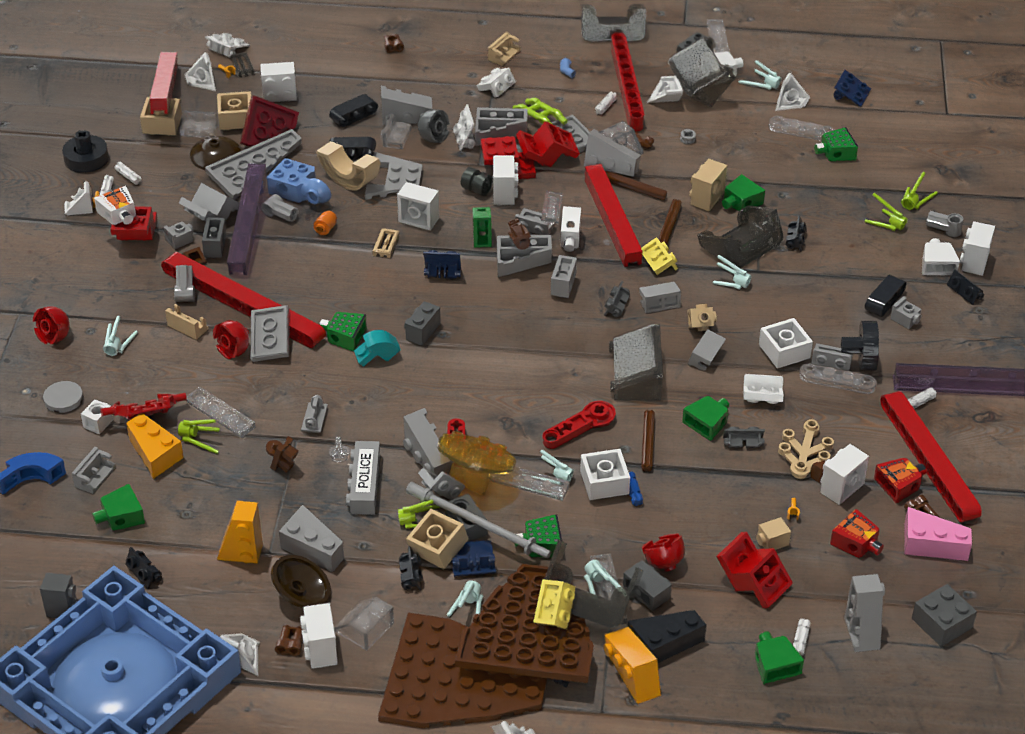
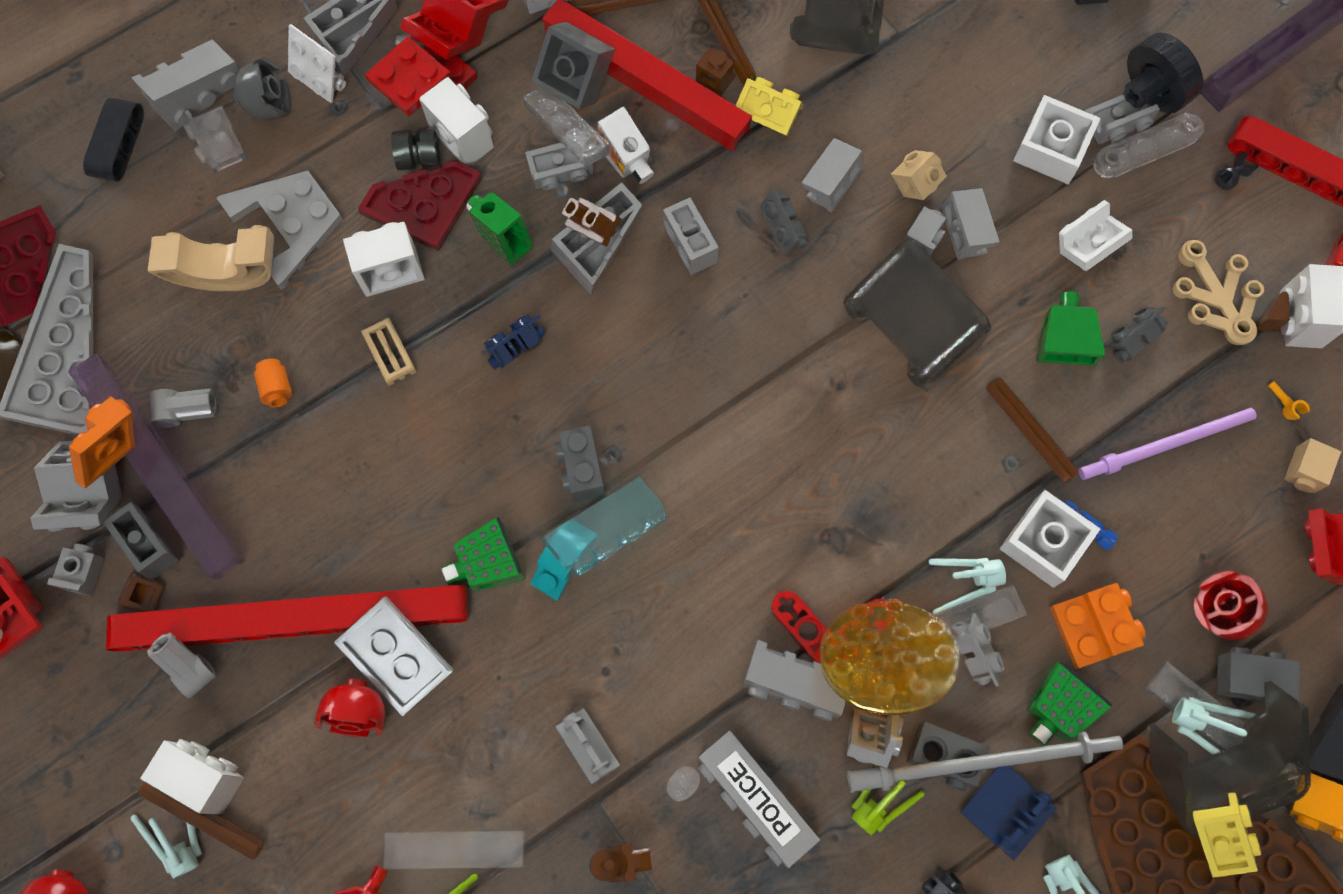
camera: 40 degrees left, 30 degrees up
tan hinge [165,304,208,340] -> none
medium blue brick [266,158,331,204] -> none
black beam [328,137,376,160] -> none
tan brick [406,509,469,569] -> none
red beam [543,401,616,449] -> none
light aqua plant [713,255,752,290] -> none
white axle [908,387,937,409] -> none
none -> orange plate [69,396,135,489]
none -> reddish brown axle [138,781,264,859]
none -> white brick [140,739,245,814]
none -> dark red plate [358,160,482,251]
none -> dark grey brick [531,22,615,109]
none -> clear light blue windscreen [541,477,667,576]
none -> reddish brown brick [696,47,736,96]
none -> light grey brick [902,206,946,262]
none -> light grey hinge [951,613,1004,687]
none -> orange plate [1049,583,1146,670]
none -> lavender bar [1078,408,1257,480]
none -> black arm [1215,153,1259,190]

